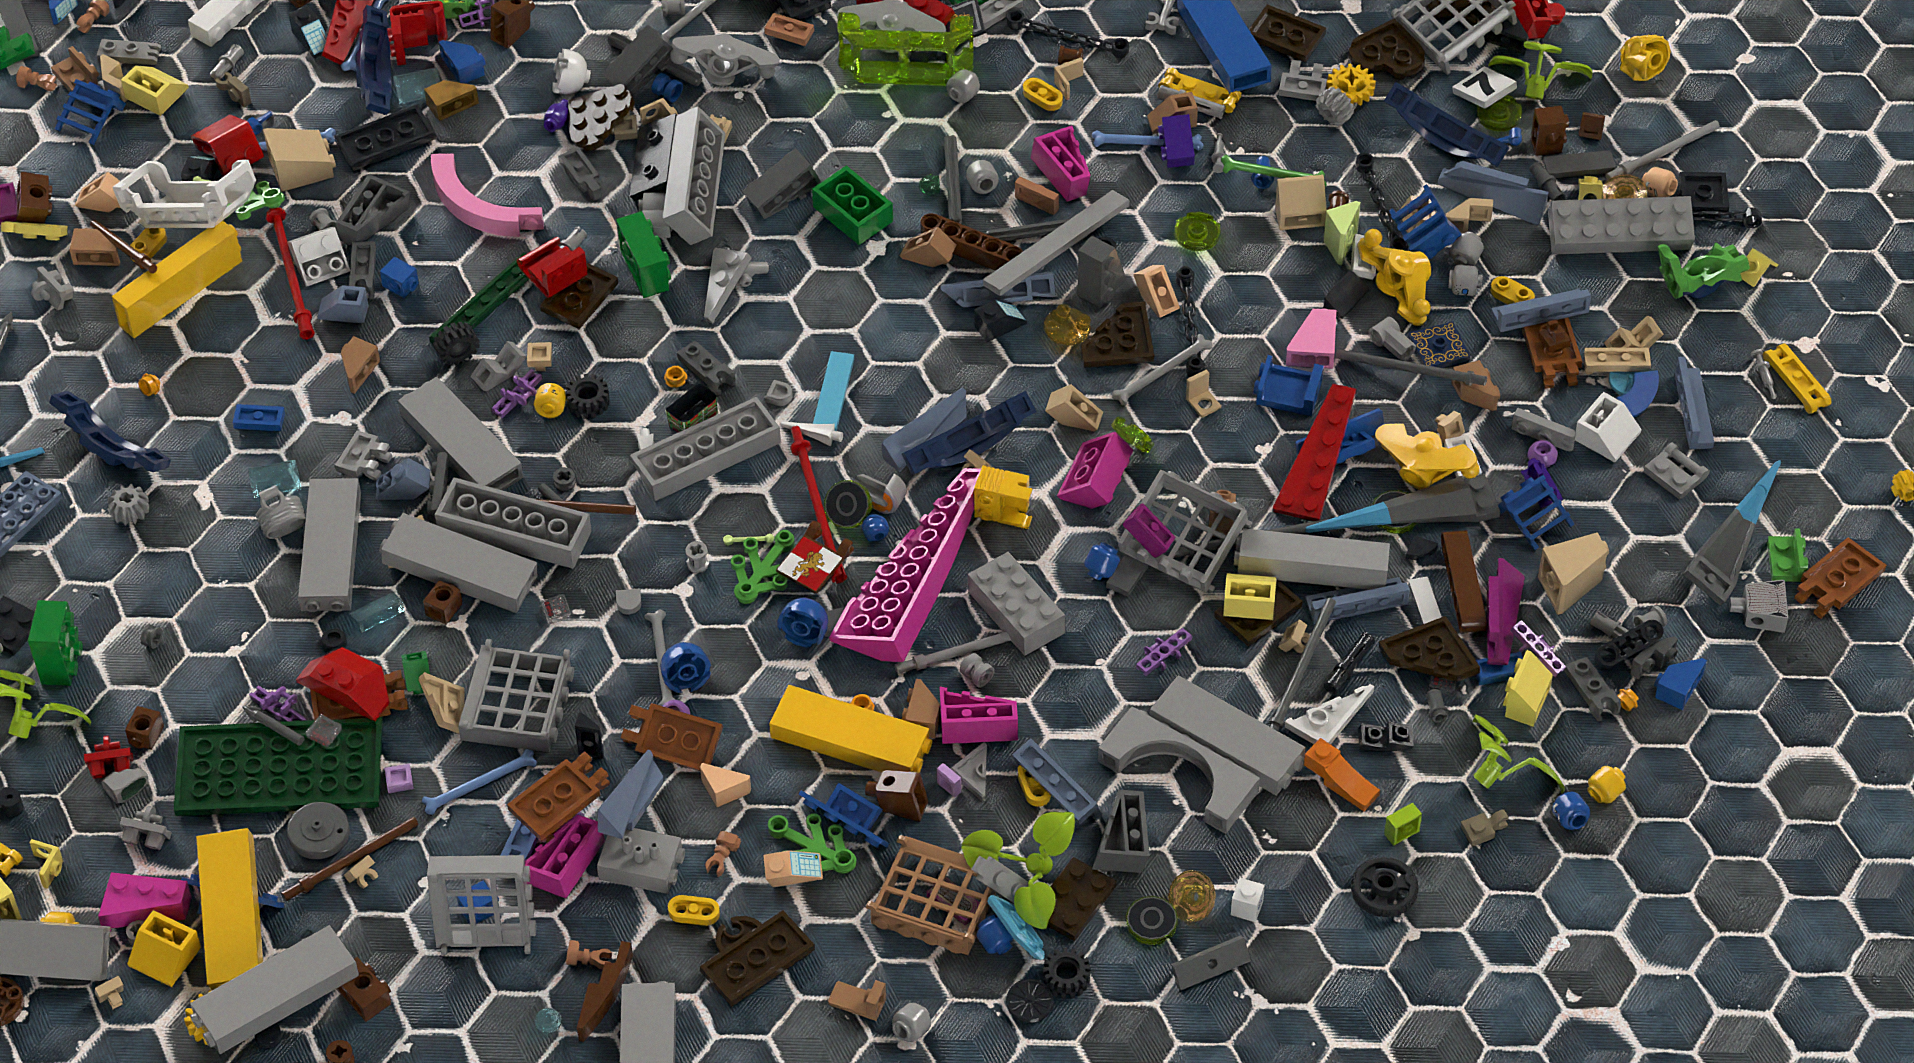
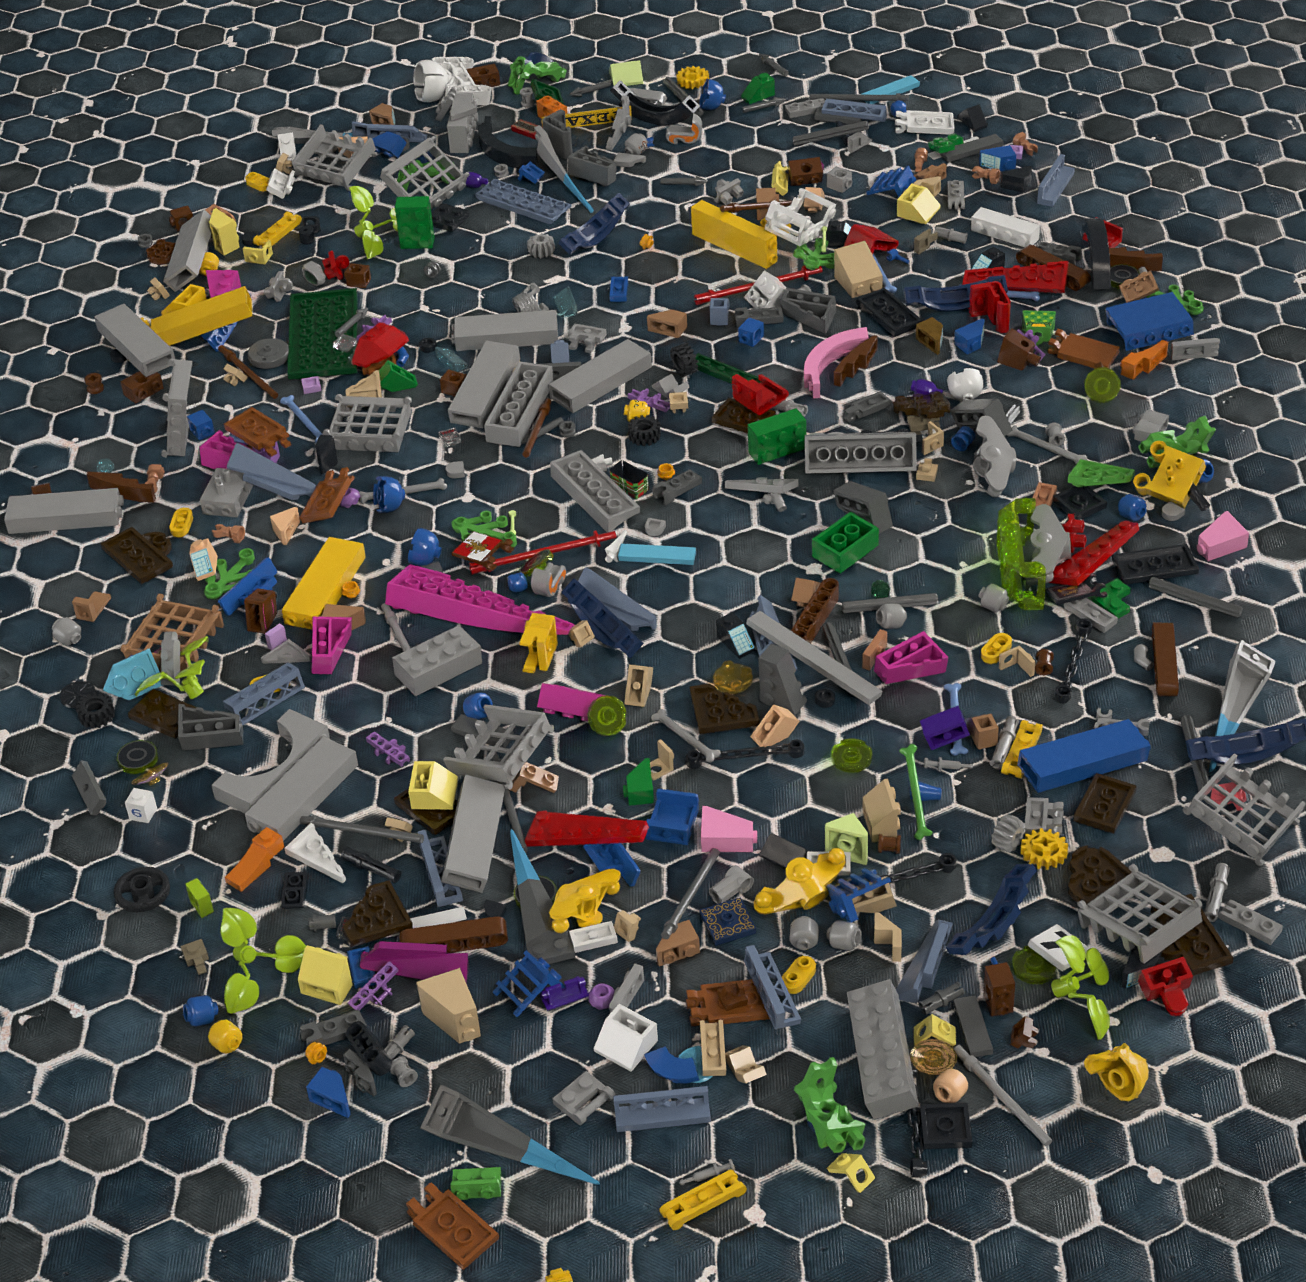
camera: 90 degrees right, 10 degrees down
clear light blue slope [393,68,441,104] -> none
light grey bush [685,541,709,573] -> none
light grey wheel [960,653,995,688] -> none
magenta slope [1123,503,1176,558] -> none
light grey torso [1729,580,1788,633] -> none
none -> green slope [623,758,654,806]
none -> light grey brick [827,166,853,193]
none -> reddish brown slope [834,335,878,387]

